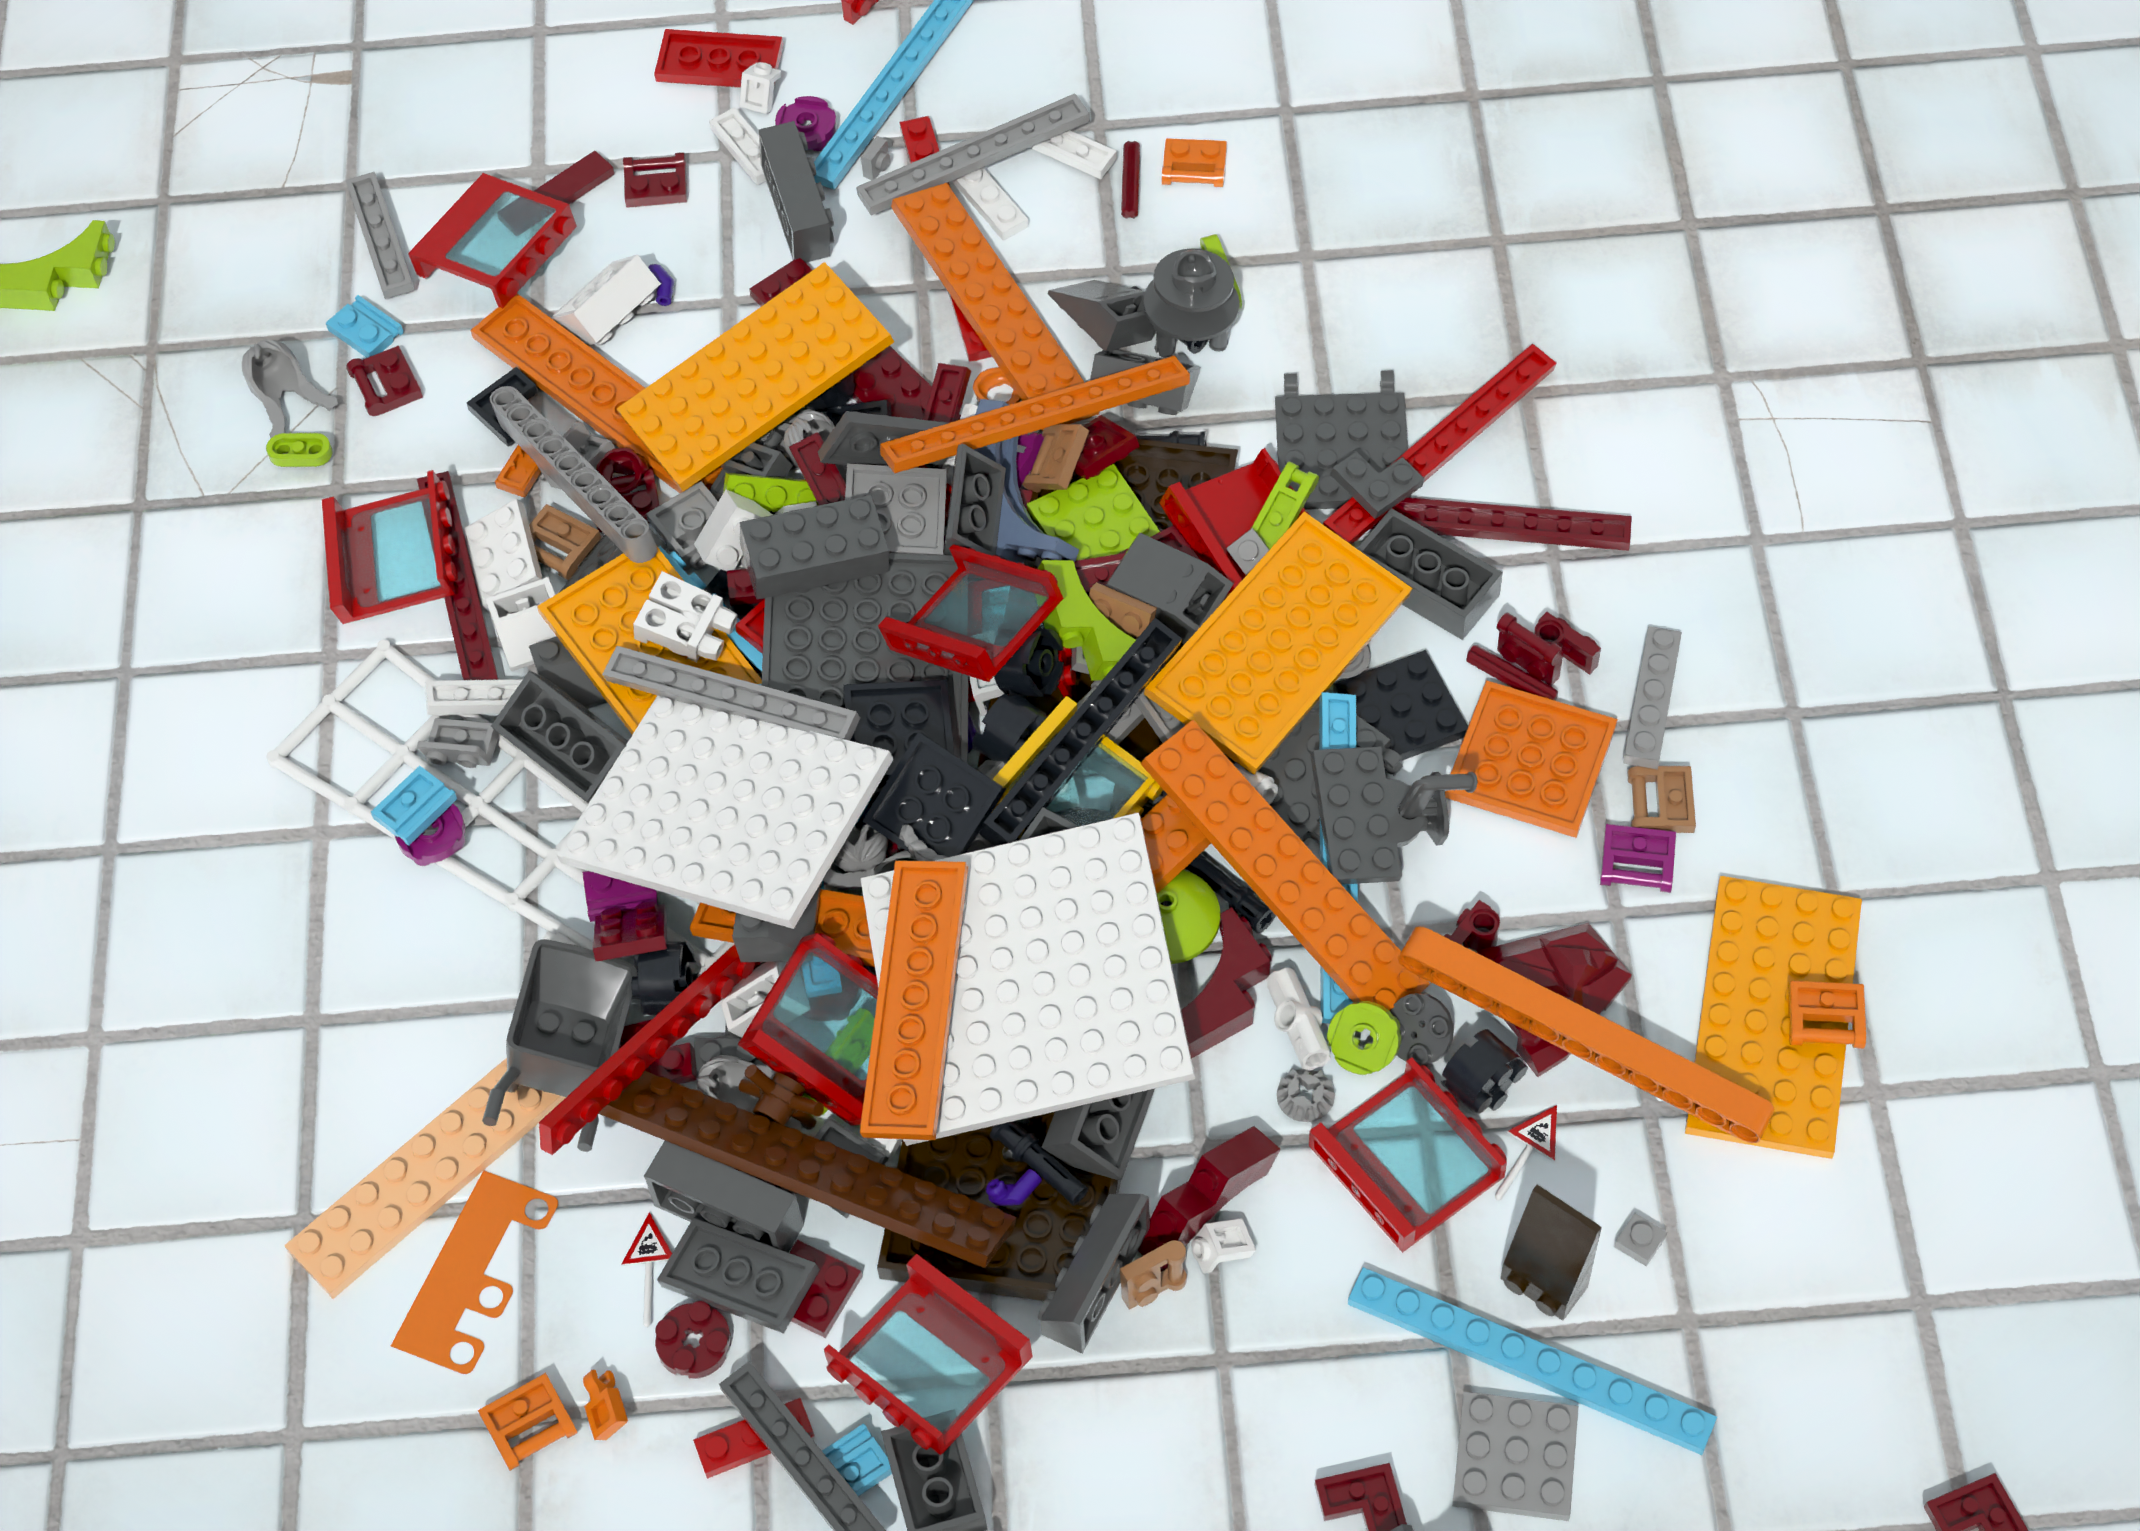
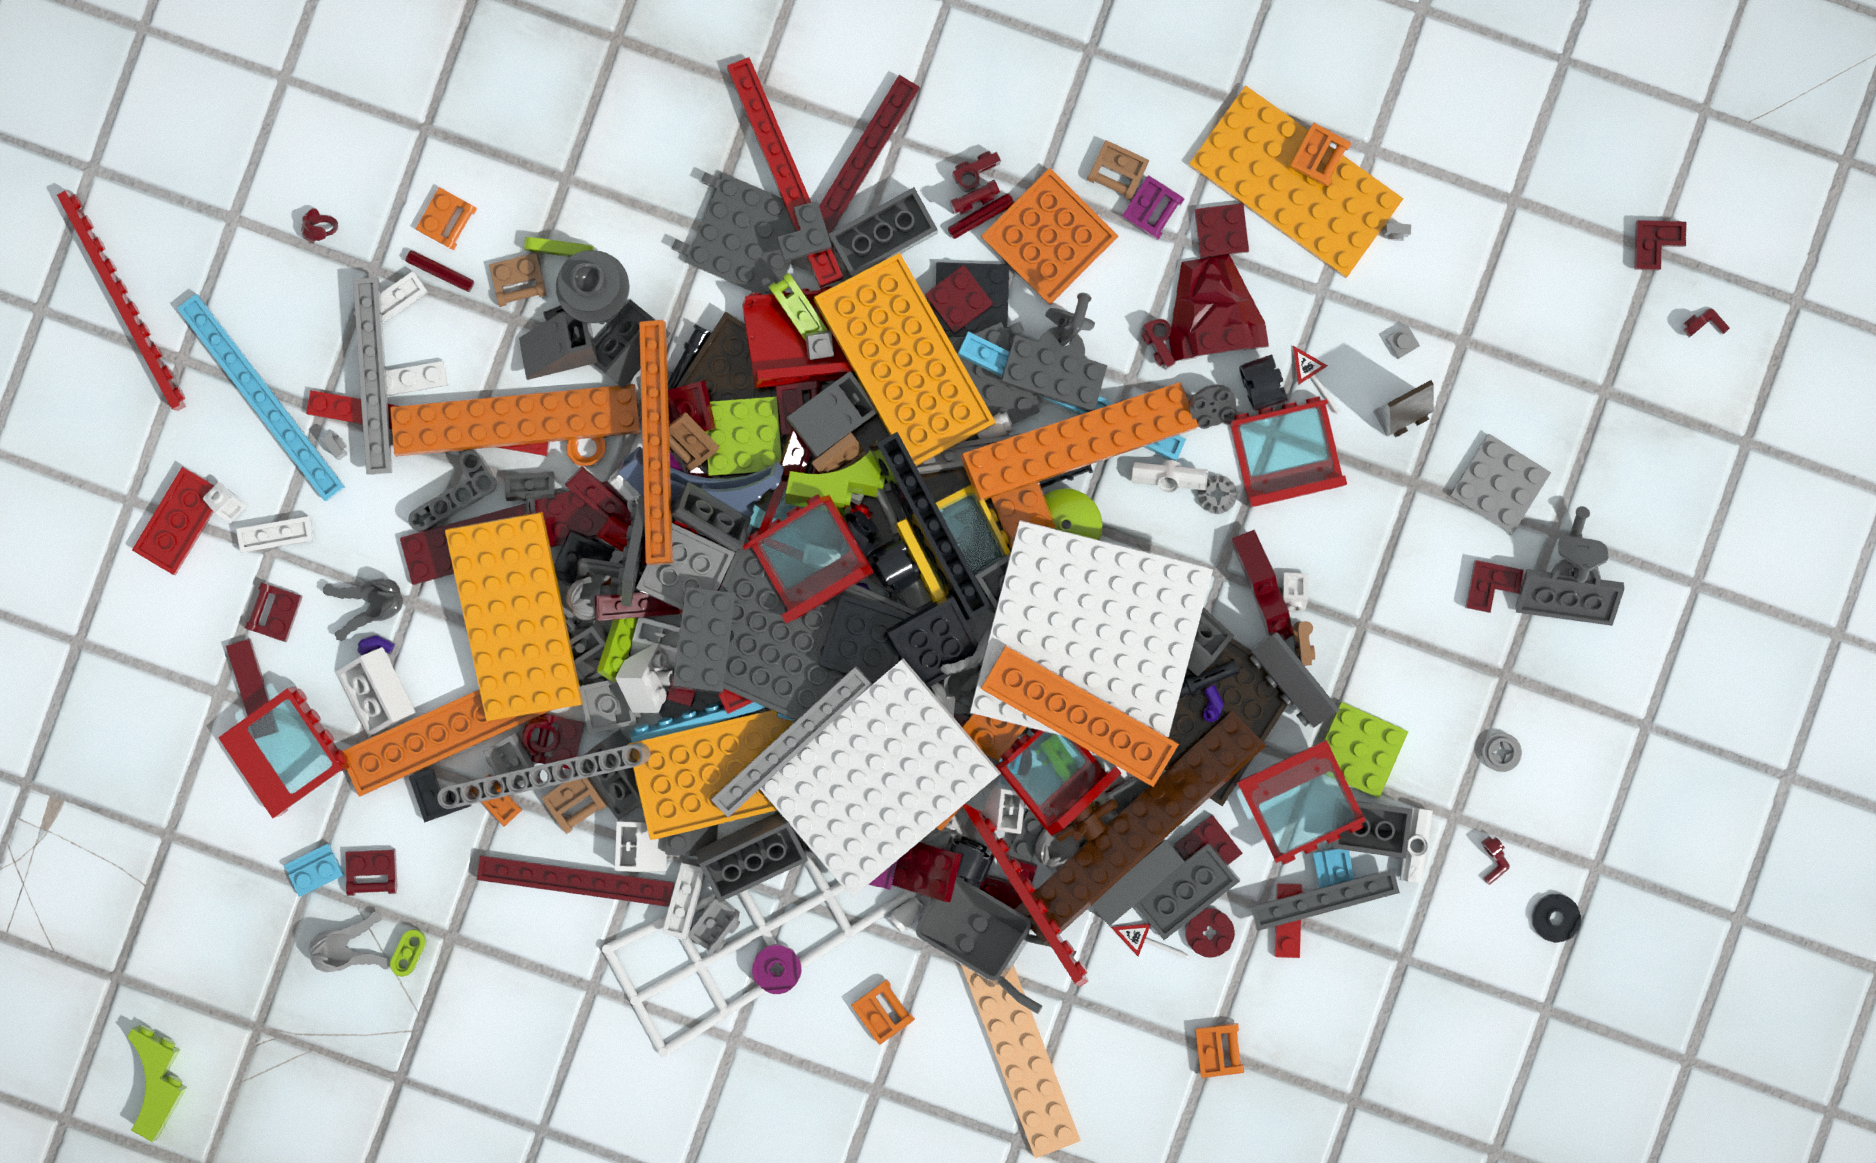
camera: 70 degrees left, 30 degrees up
panel [322,470,458,624] -> none
light grey plate [345,172,415,299] -> none
medium azure plate [371,765,457,846] -> none
orange piece [390,1170,558,1374] -> none
white plate [463,499,543,611] -> none
orange plate [583,1370,628,1440] -> none
white hips [633,571,737,663] -> none
dark grey brick [758,121,834,263] -> none
magenta plate [775,96,837,151] -> none
dark red arch [1181,907,1272,1059] -> none
lime plate [1327,1001,1401,1075] -> none
medium azure plate [1348,1267,1717,1455] -> none
orange beam [1398,926,1774,1143] -> none
light grey plate [1623,626,1682,770] -> none
none -> dark red piece [301,208,338,244]
none -> dark grey hair [323,578,403,641]
none -> dark grey beam [408,450,497,531]
none -> medium nougat plate [489,253,547,307]
none -> dark grey plate [505,472,555,514]
none -> orange plate [851,979,915,1045]
none -> dark red plate [925,265,993,334]
none -> dark red plate [1194,203,1249,258]
none -> lime plate [1323,702,1409,798]
none -> light grey plate [1383,223,1411,241]

